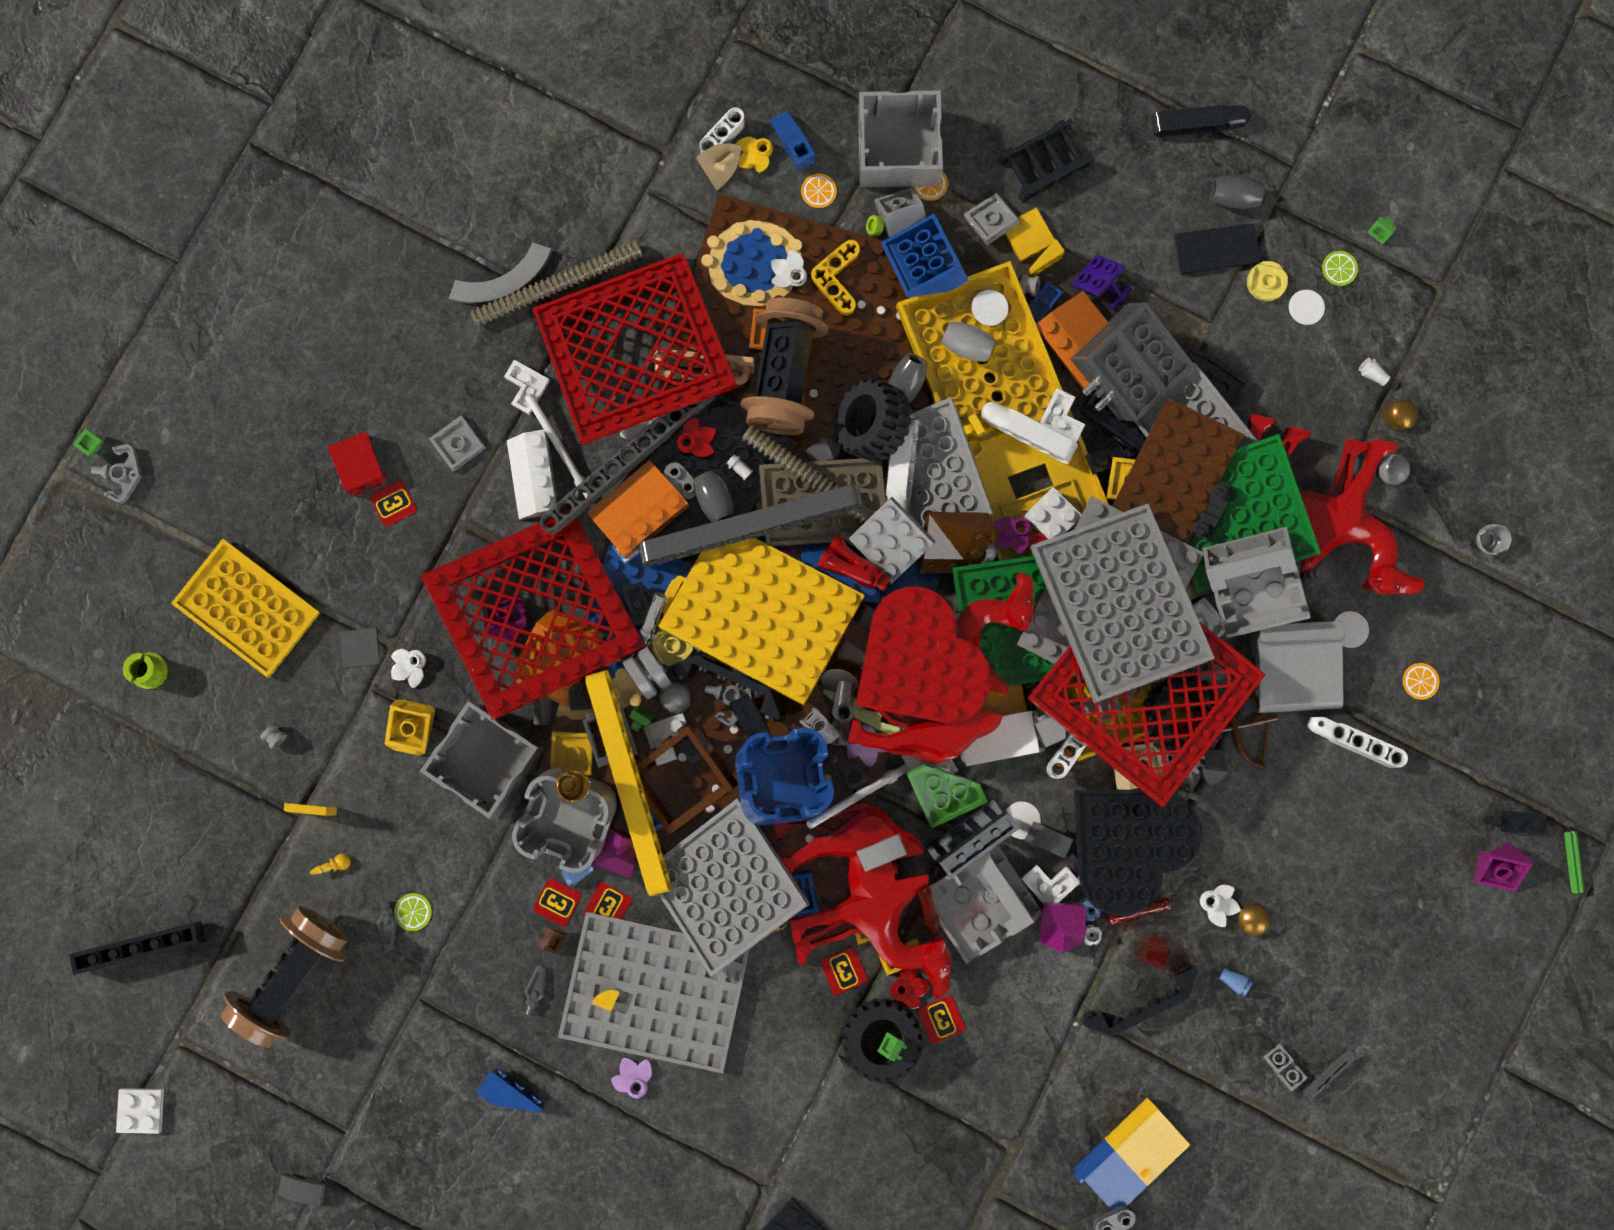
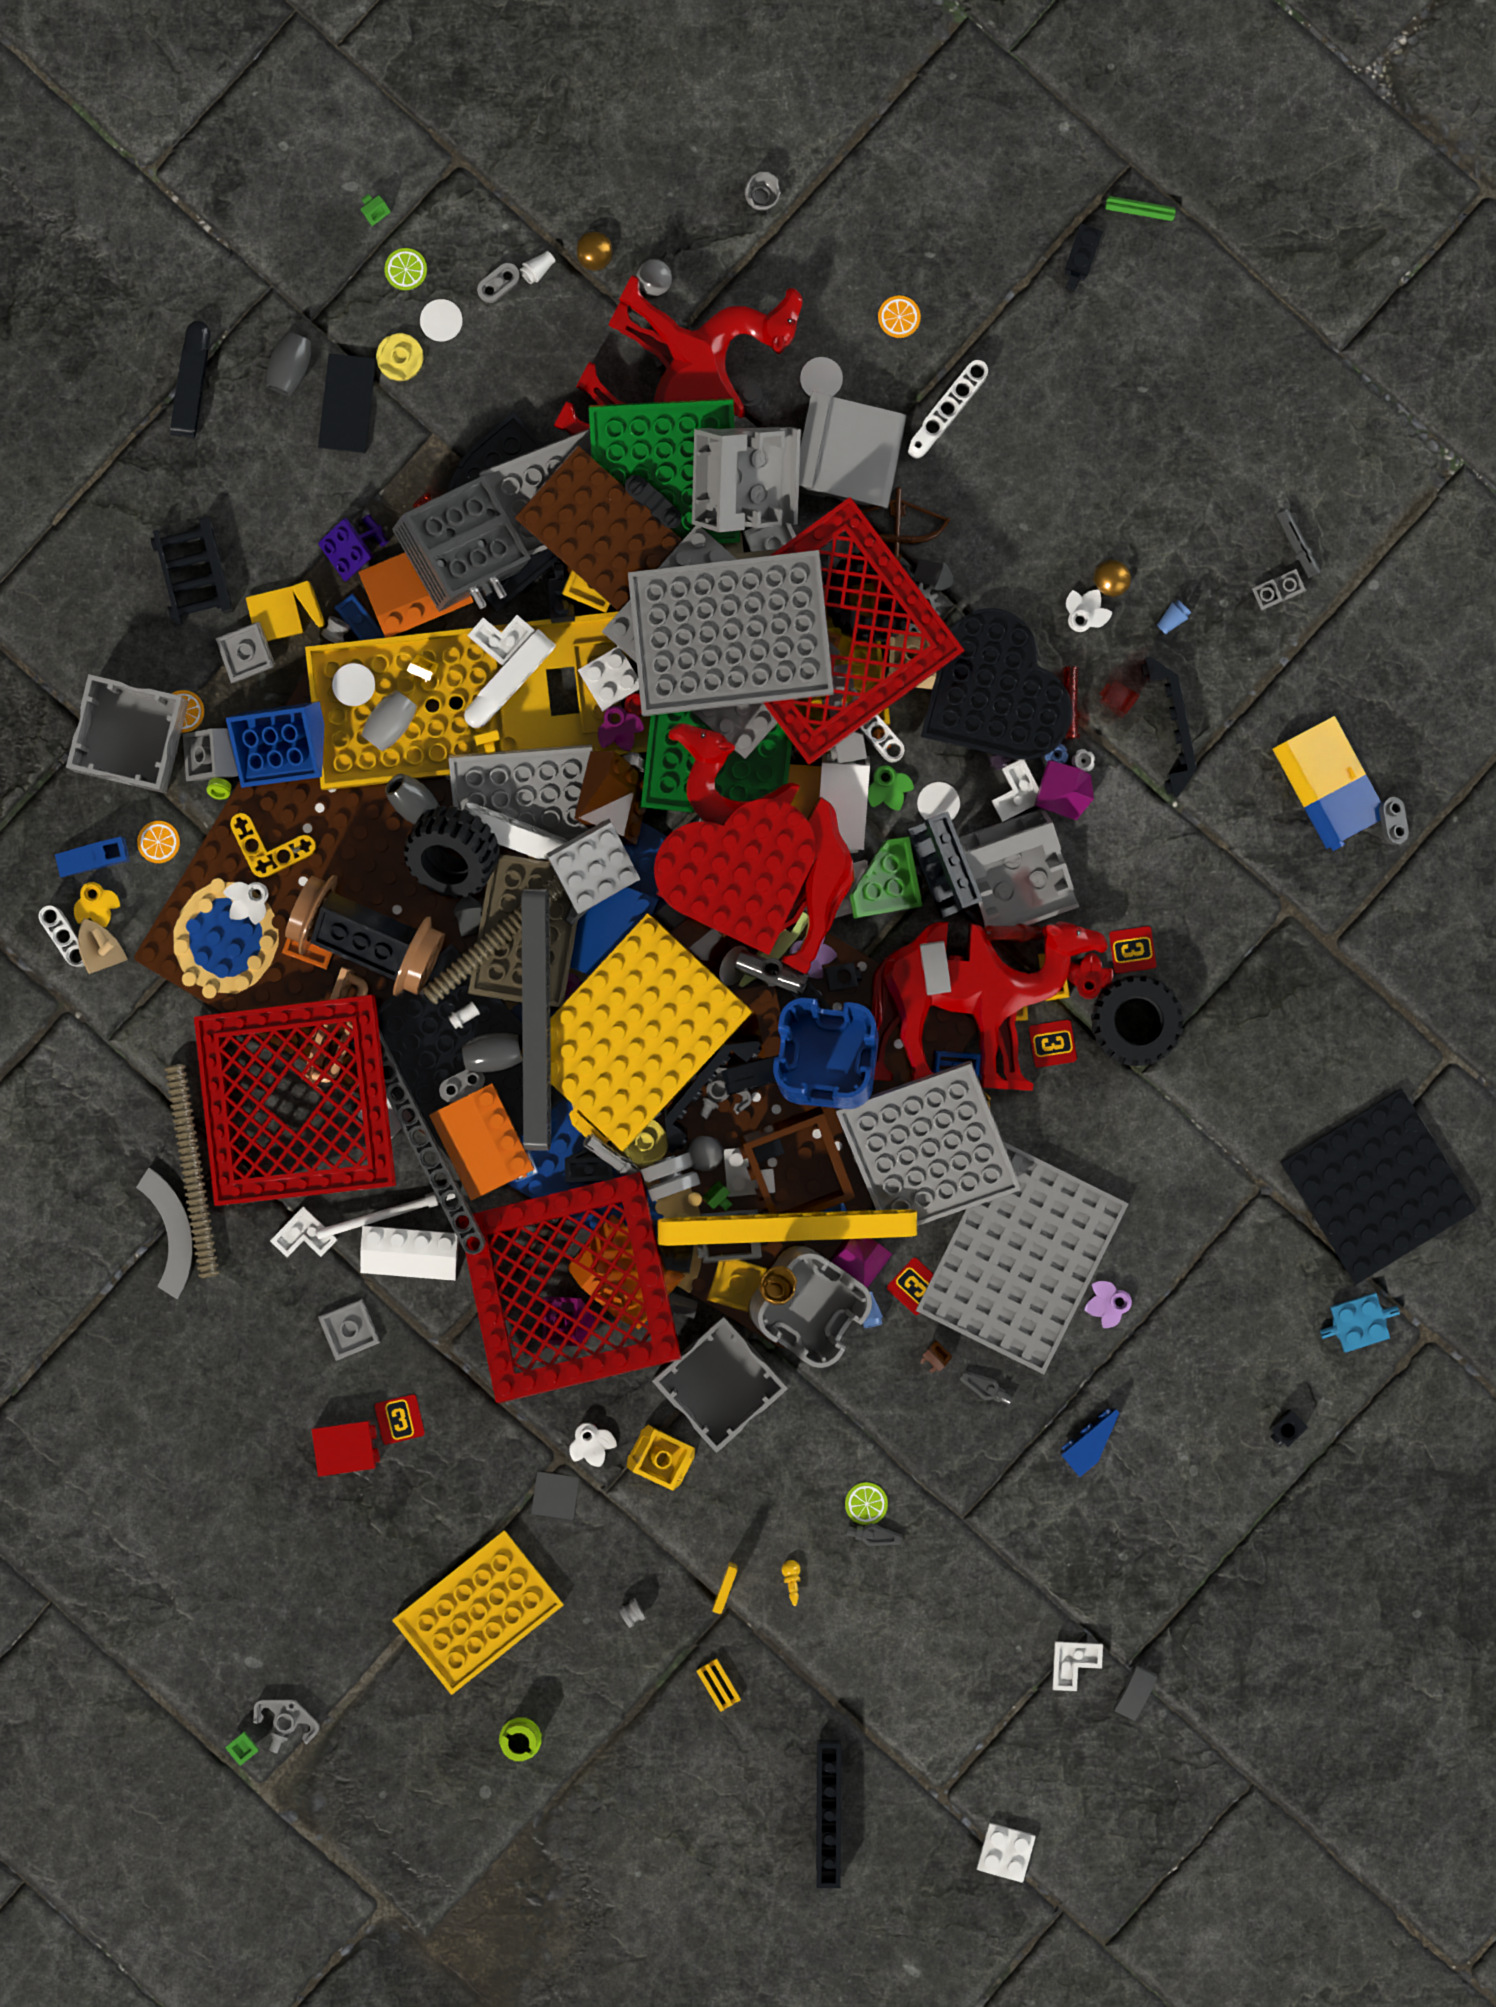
camera: 80 degrees left, 5 degrees up
brick [221,906,348,1048] -> none
sticker [533,878,581,927] -> none
yellow tile [592,989,620,1011] -> none
red plate [677,418,716,457] -> none
light grey piece [799,707,838,744] -> none
white bar [806,764,909,829] -> none
red piece [818,535,892,591] -> none
bright green tile [878,1032,907,1062] -> none
dark grey slope [1025,821,1074,859] -> none
magenta slope [1474,842,1533,892] -> none
none -> yellow tile [408,655,439,686]
none -> light grey plate [477,263,520,303]
none -> yellow tile [696,1658,741,1712]
none -> bright green plate [868,765,914,811]
none -> white plate [1052,1641,1103,1691]

